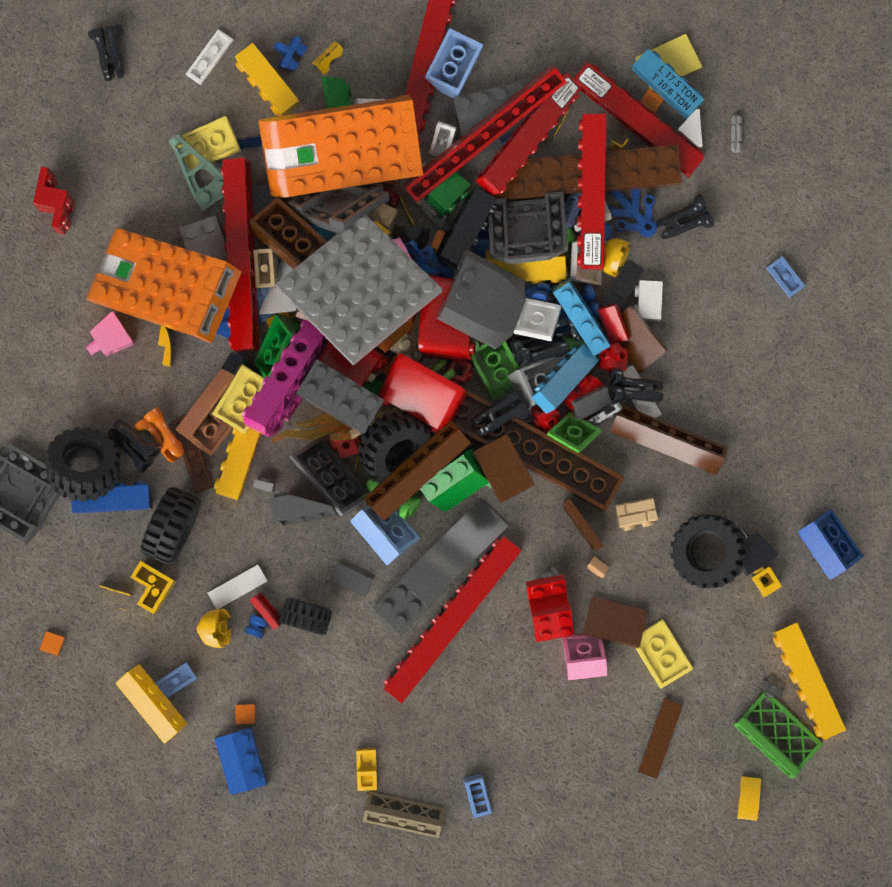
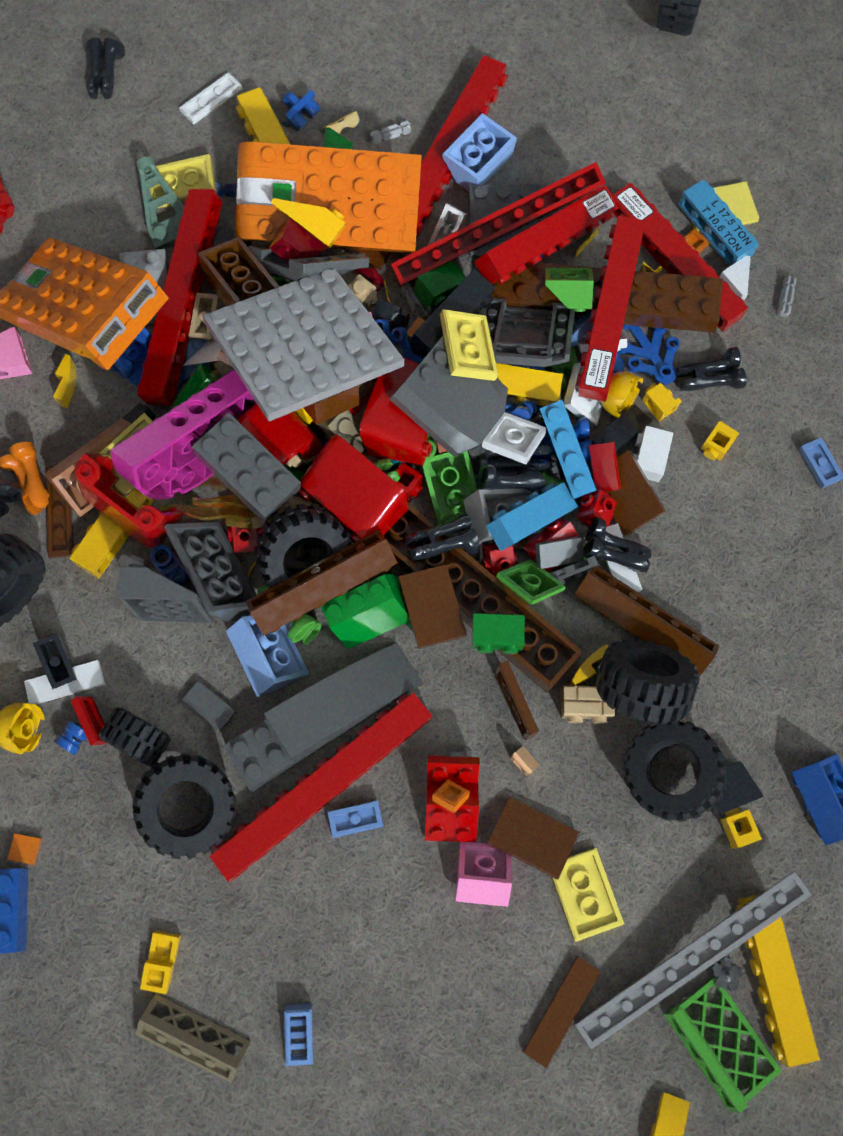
camera: 10 degrees right, 10 degrees down
none -> black slope [33,632,77,690]
none -> red windscreen [75,453,184,548]
none -> black tyre [132,754,236,859]
none -> blue piece [150,545,191,586]
none -> dark red slope [270,218,327,262]
none -> yellow slope [271,198,346,248]
none -> medium blue plate [328,801,383,838]
none -> light grey axle [370,120,411,144]
none -> orange tile [432,780,469,813]
none -> light yellow tile [440,309,498,381]
none -> green brick [471,614,525,654]
none -> bright green slope [545,268,594,312]
none -> yellow slope [569,644,608,686]
none -> light grey plate [575,872,812,1049]
none -> black tyre [596,639,700,725]
none -> yellow brick [642,383,682,422]
none -> yellow brick [700,421,739,461]

